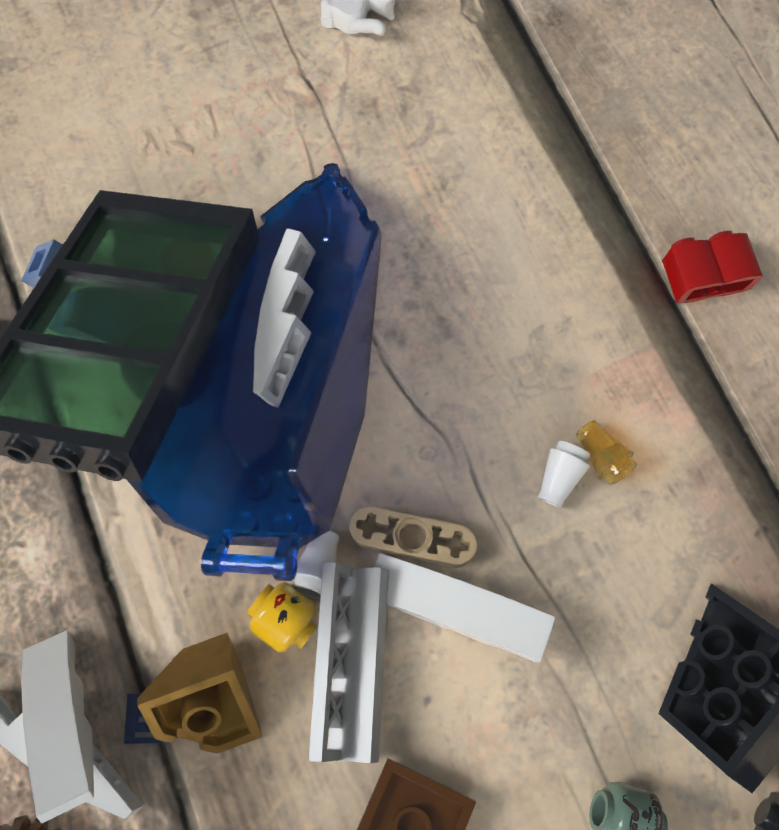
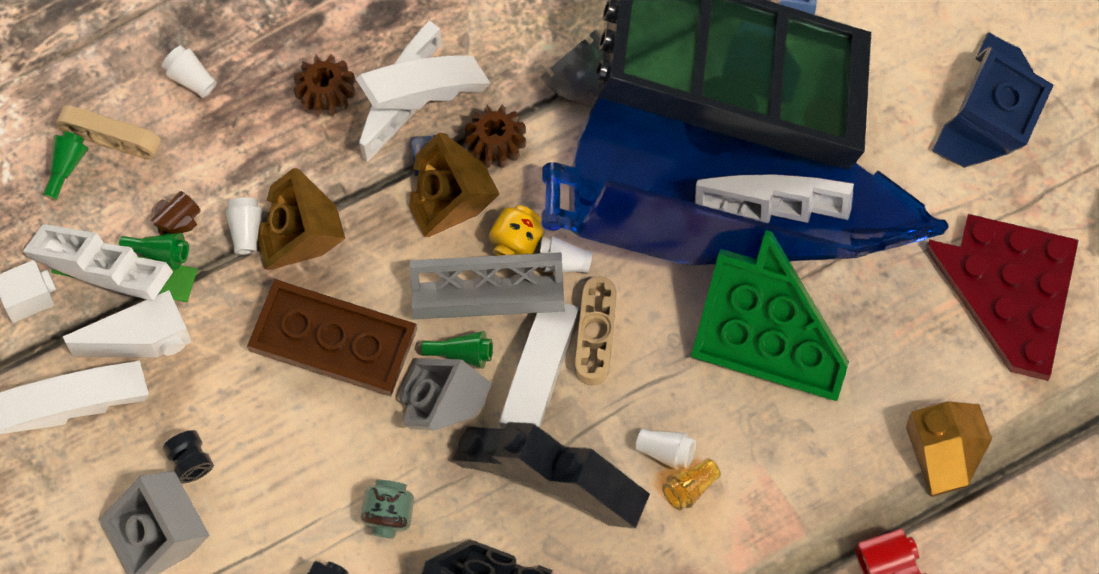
camera: 90 degrees right, 5 degrees down
none -> light grey slope [399,358,493,431]
none -> green cone [421,331,493,369]
none -> black arch [452,422,650,529]
none -> reddish brown gear [465,104,526,168]
none -> dark grey cylinder [540,30,603,100]
none -> green wing [691,230,849,401]
none -> pearl gold slope [906,401,992,497]
none -> dark red wing [926,214,1079,381]
none -> dark blue piece [932,32,1054,168]

